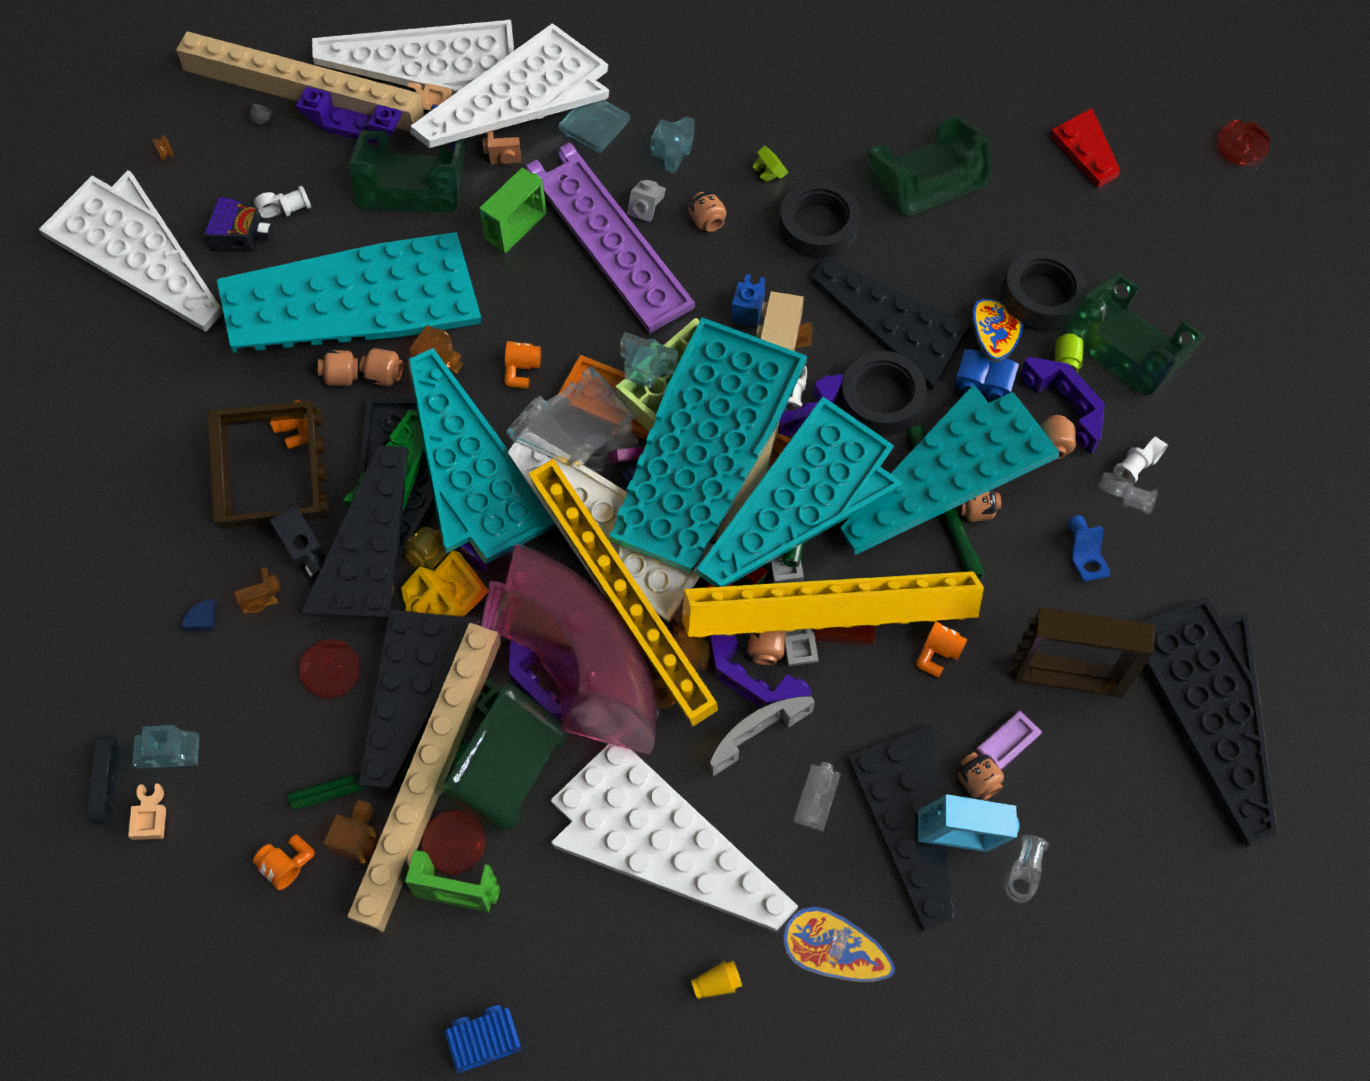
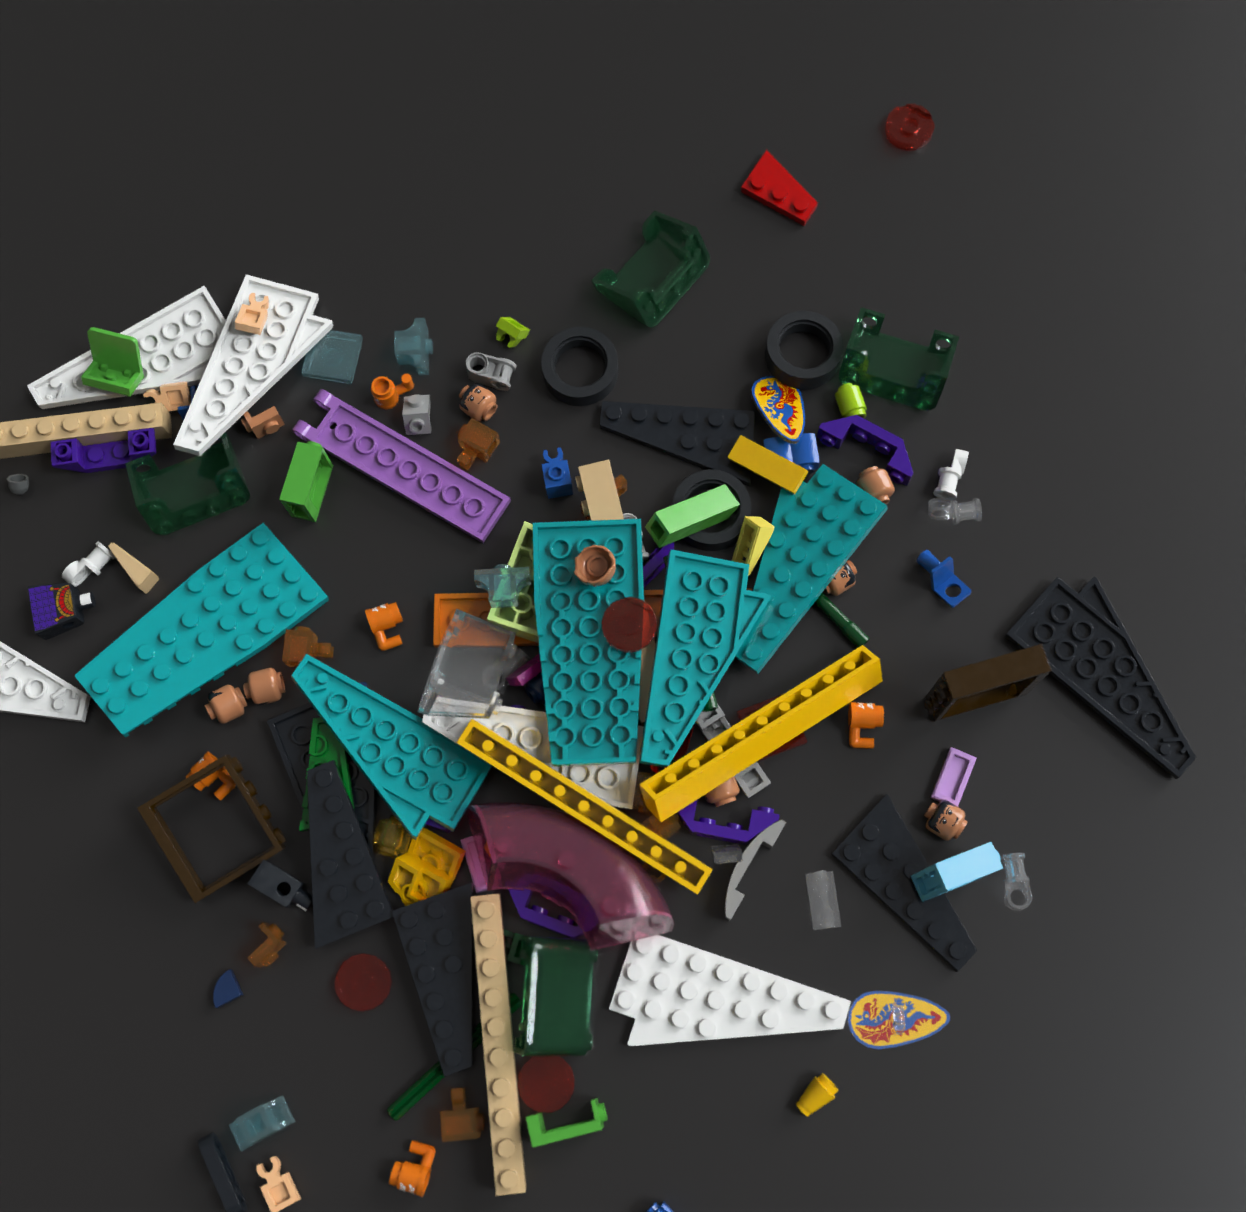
camera: 20 degrees left, 10 degrees up
none -> bright green bracket [81,327,144,396]
none -> tan slope [108,542,159,594]
none -> light nougat plate [235,293,269,335]
none -> orange piece [371,374,414,410]
none -> clear orange brick [457,418,500,471]
none -> light grey piece [466,352,517,391]
none -> nougat hair [574,545,616,587]
none -> clear red tile [602,597,657,653]
none -> brick [645,484,740,548]
none -> clear tile [710,844,743,864]
none -> yellow tile [727,435,808,494]
none -> light yellow slope [732,516,775,576]

